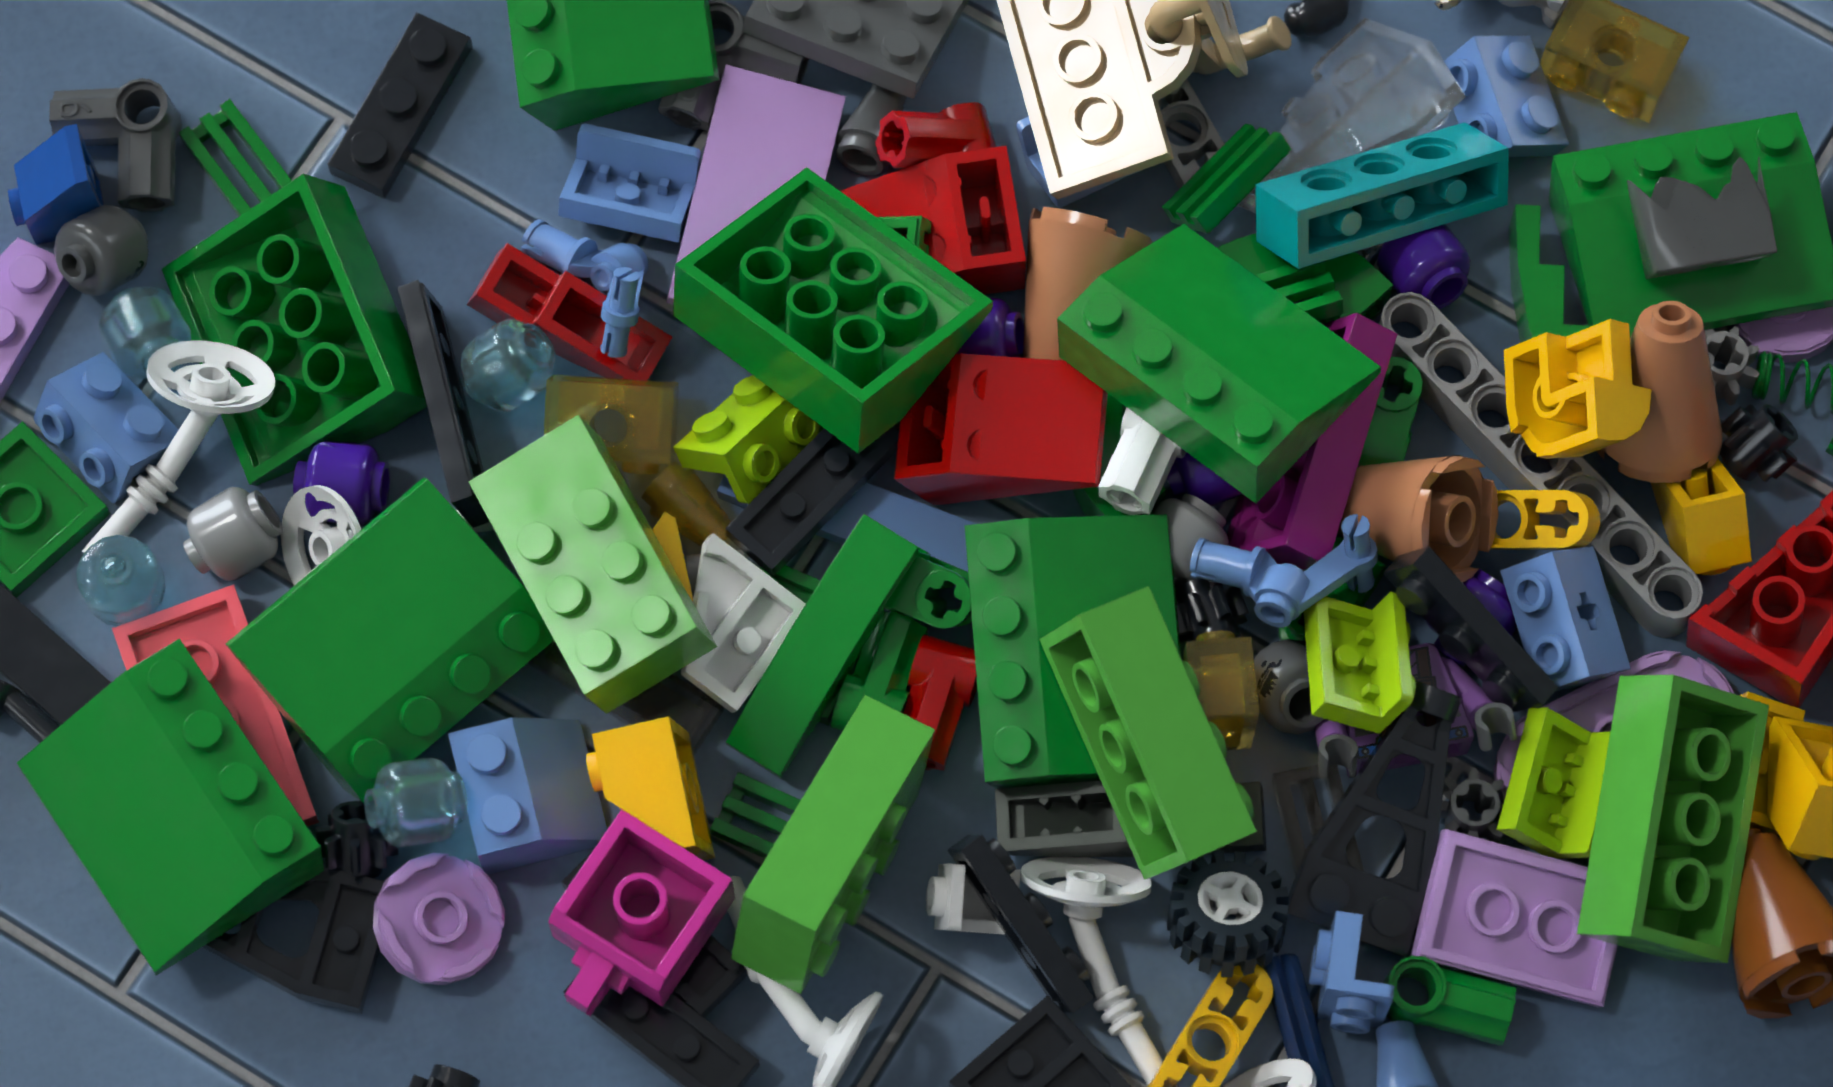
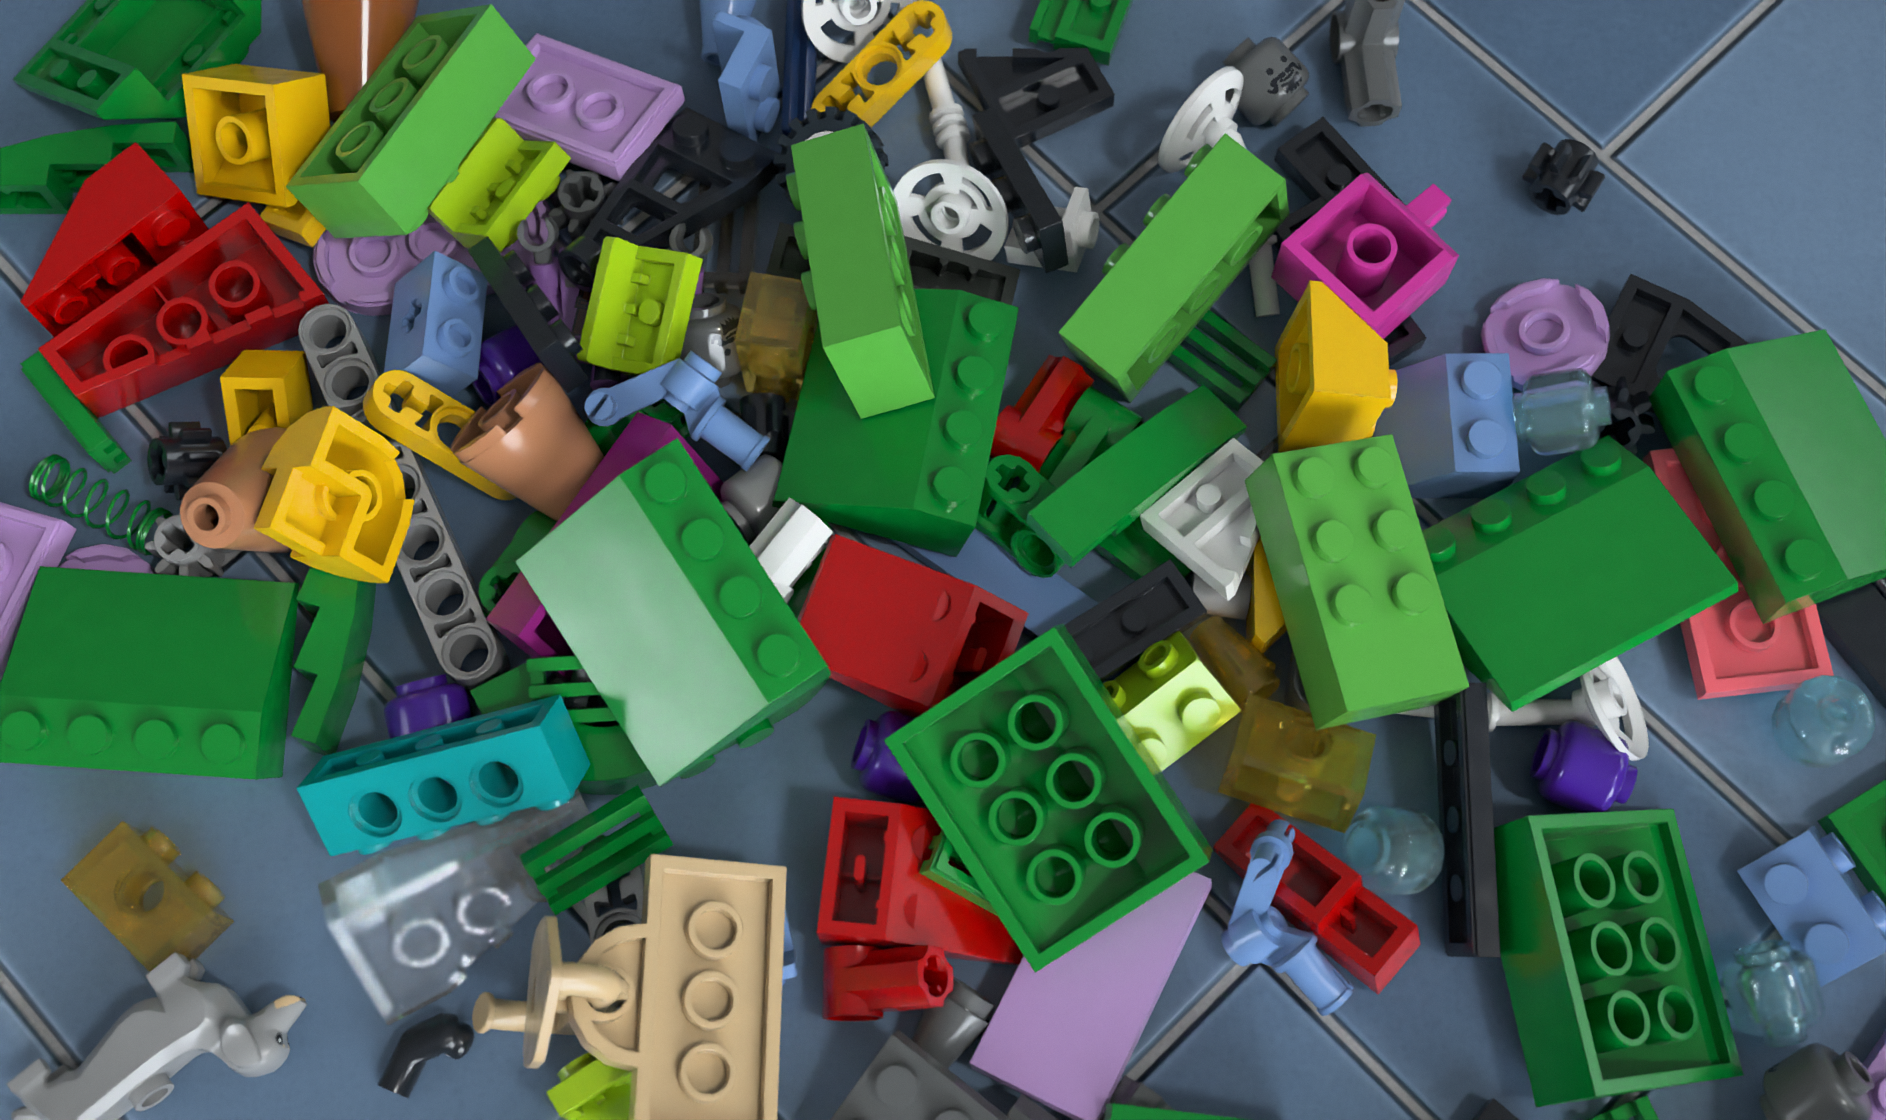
camera: 165 degrees left, 0 degrees up
white dish [82,340,275,567] -> none
light grey head [183,487,283,581] -> none
medium blue bracket [558,123,701,243] -> none
nougat cone [1023,207,1153,360] -> none
green piece [1383,956,1517,1046] -> none
medium blue bracket [1440,36,1569,157] -> none
dark grey piece [1627,157,1777,279] -> none

